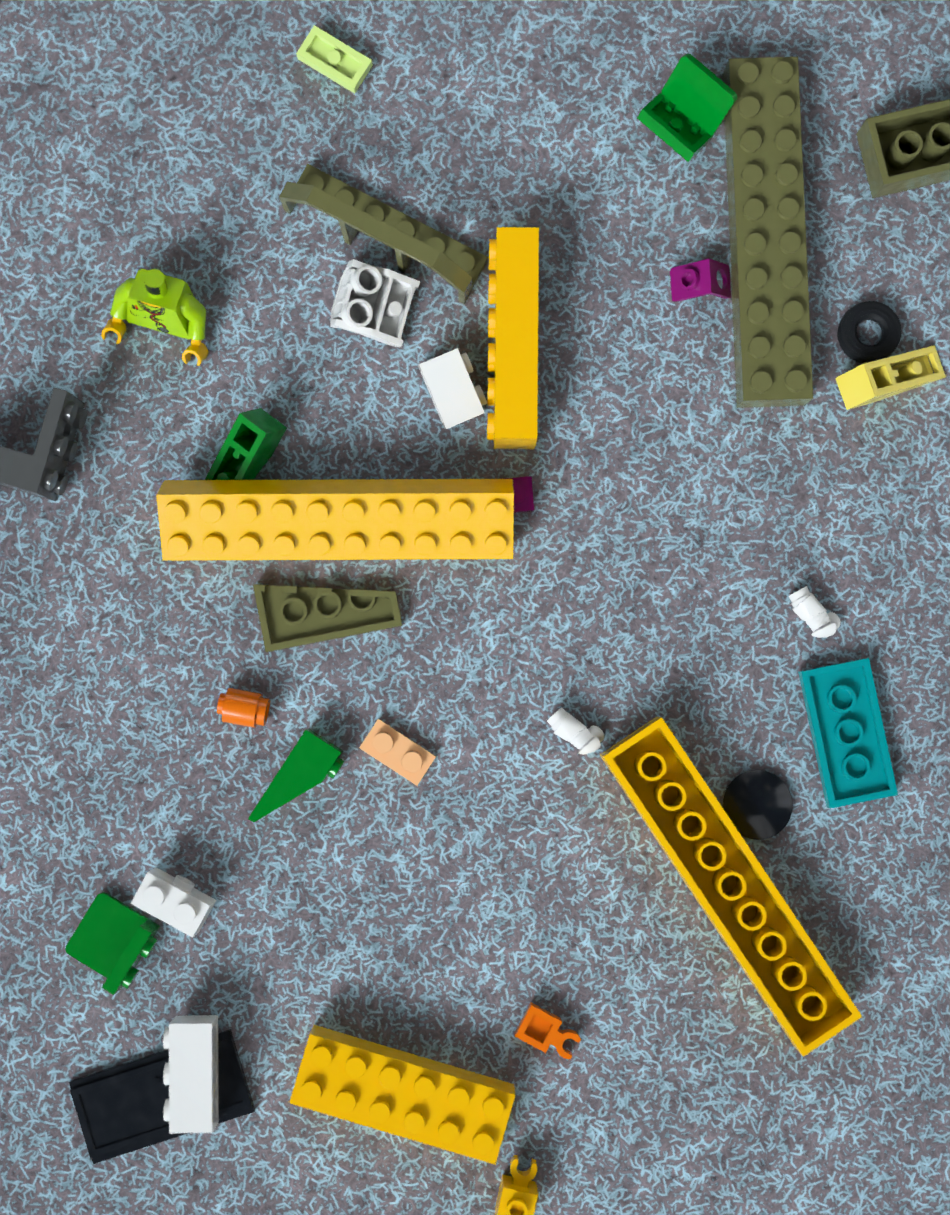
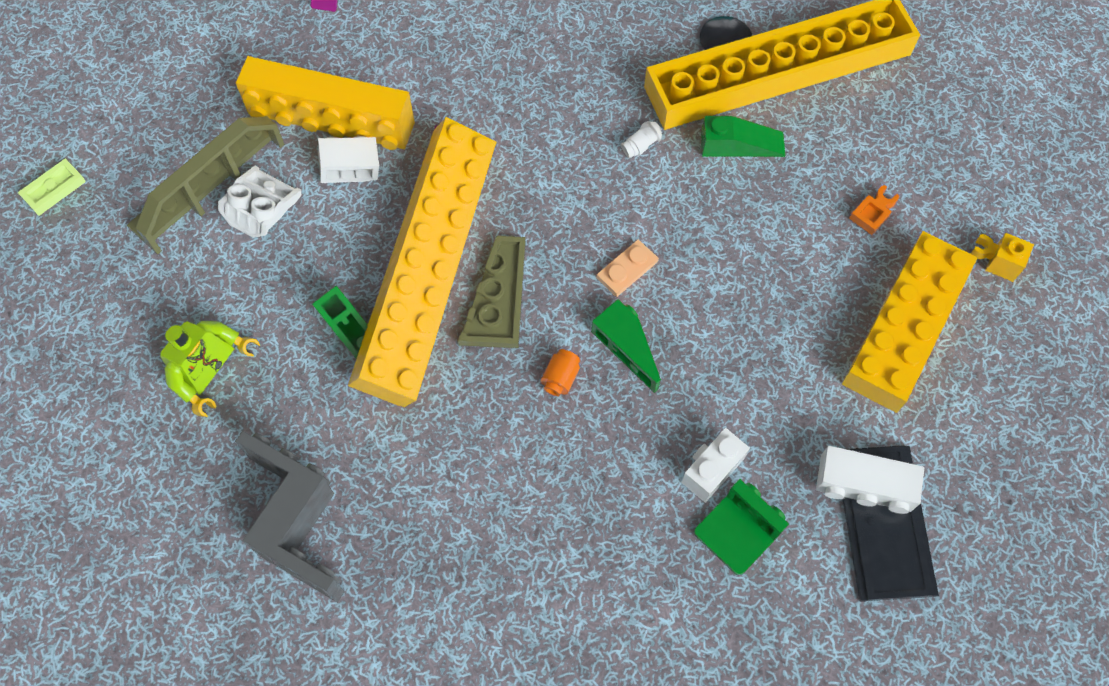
camera: 75 degrees left, 20 degrees down
none -> green slope [701,116,786,157]

